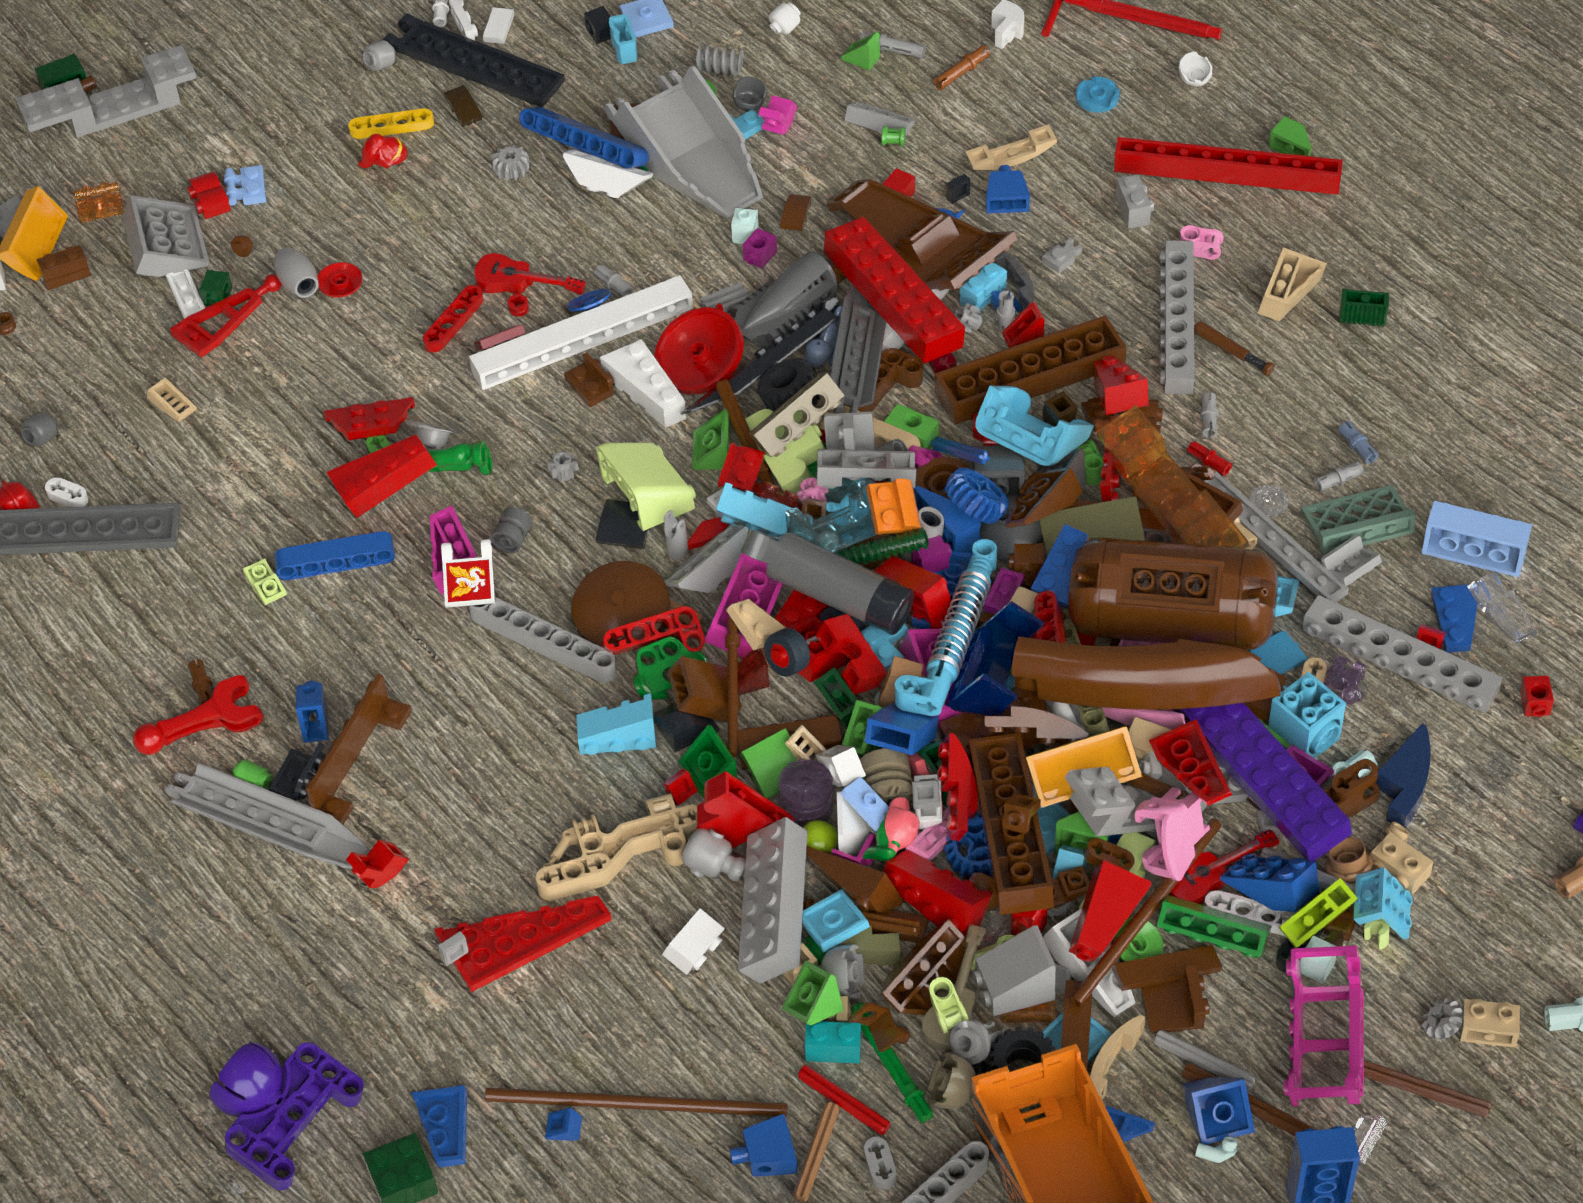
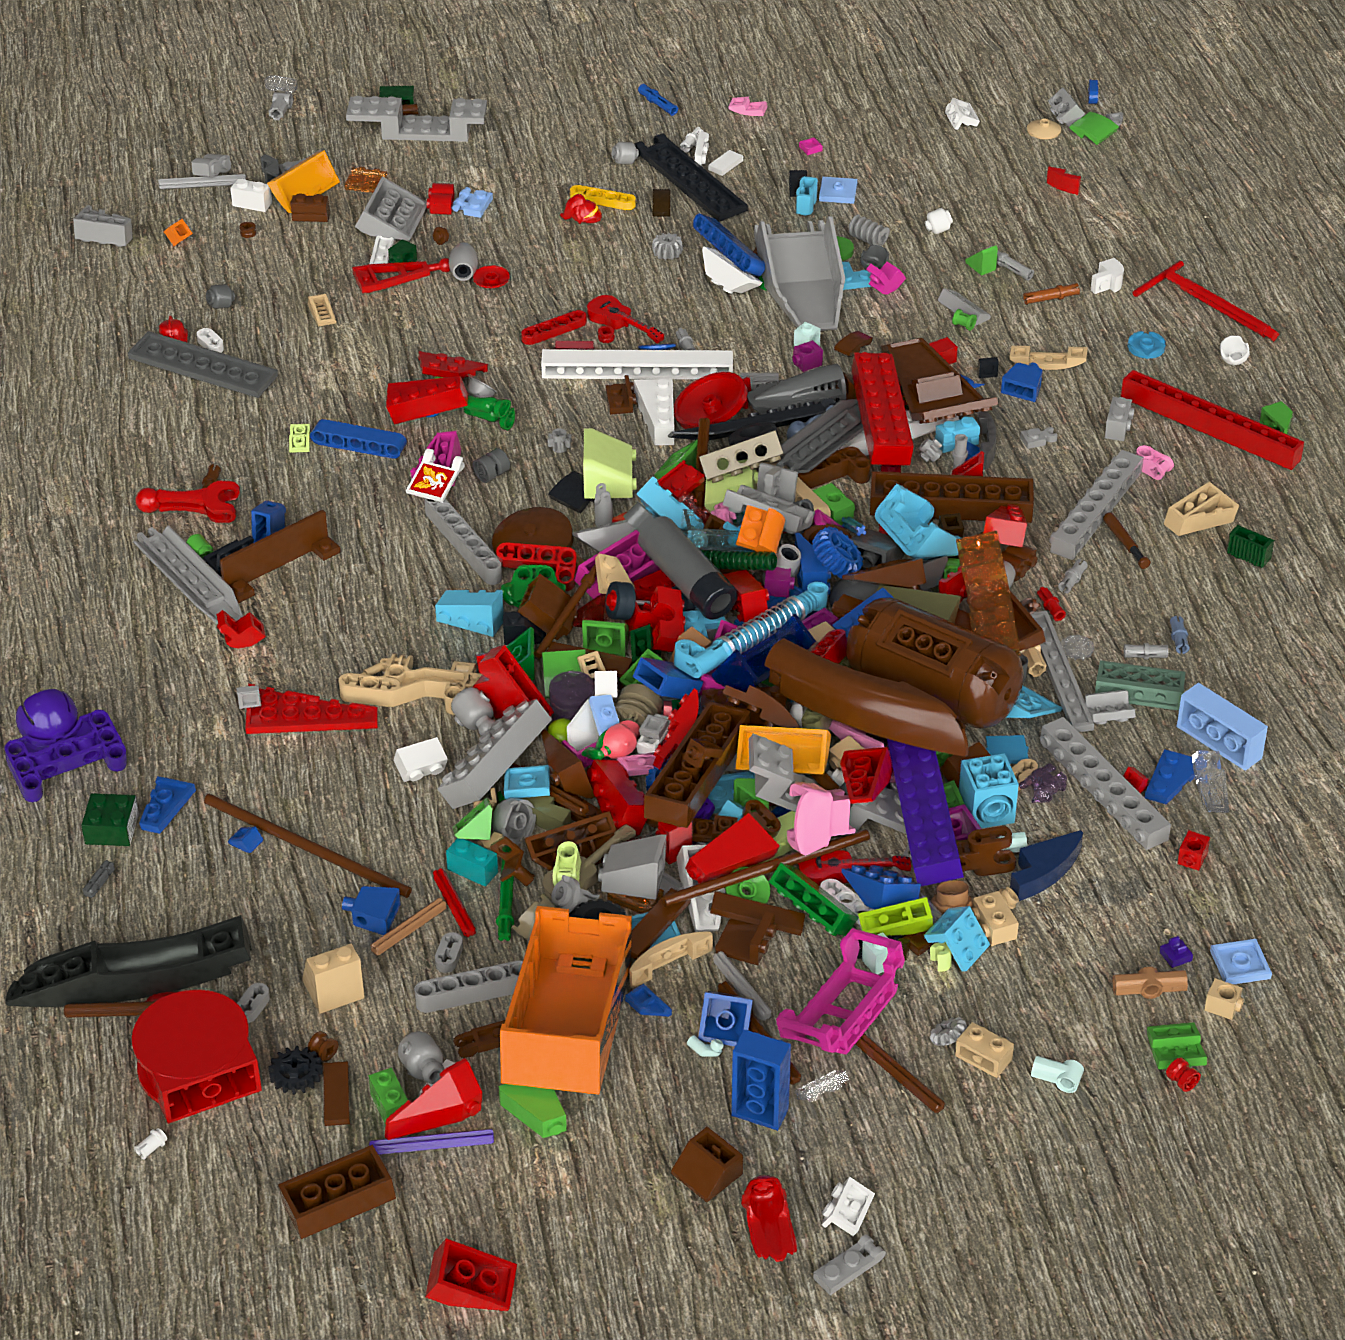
camera: 25 degrees right, 10 degrees down
none -> bright green slope [582,620,629,657]

